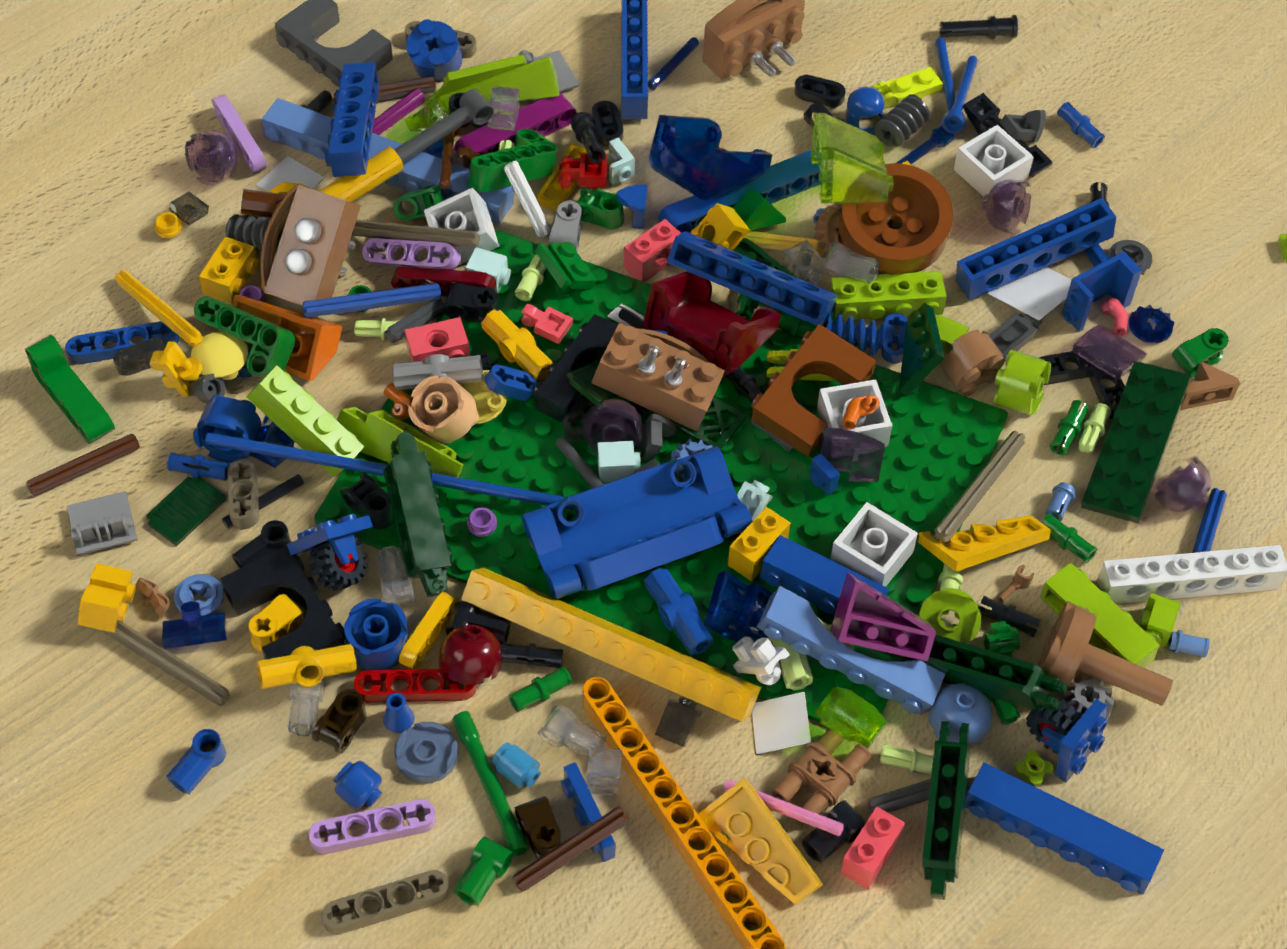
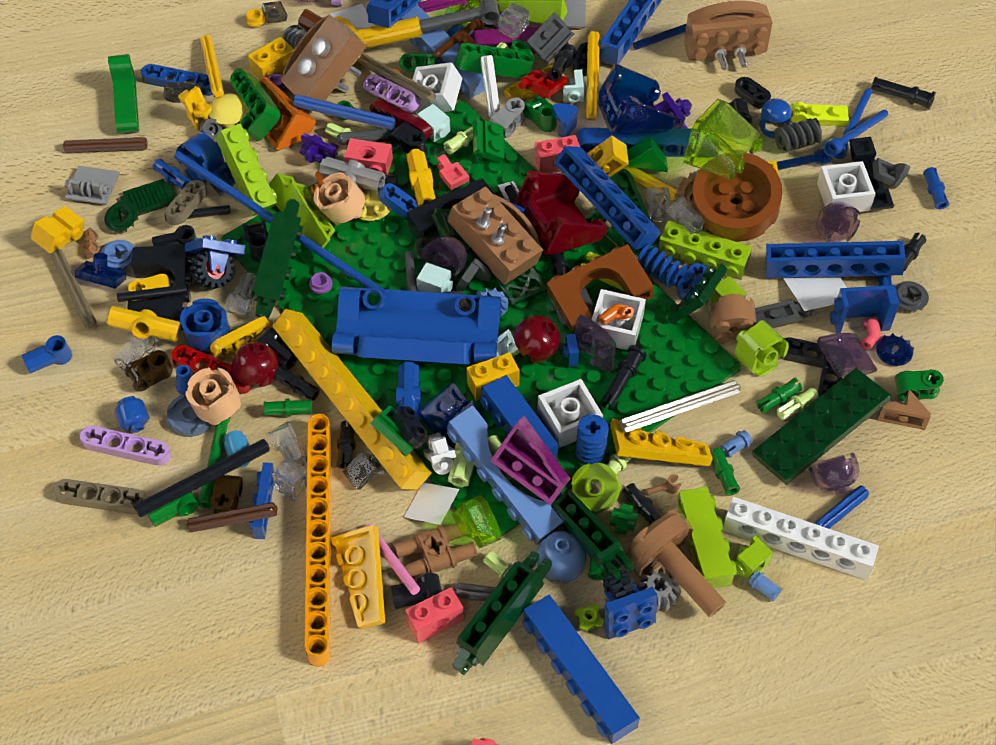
camera: 30 degrees right, 0 degrees up
none -> dark green gear [104,201,139,234]
none -> black bar [117,284,187,302]
none -> black axle [134,439,270,518]
none -> light nougat brick [186,368,241,425]
none -> dark purple hips [299,133,339,163]
none -> black pin [336,420,356,469]
none -> green plate [370,406,415,456]
none -> black plate [392,406,429,449]
none -> dark red cylinder [513,315,560,363]
none -> dark grey plate [525,13,575,63]
none -> blue piece [575,414,609,464]
none -> yellow axle [586,31,600,120]
none -> black pin [600,345,647,410]
none -> dark purple hips [655,92,692,128]

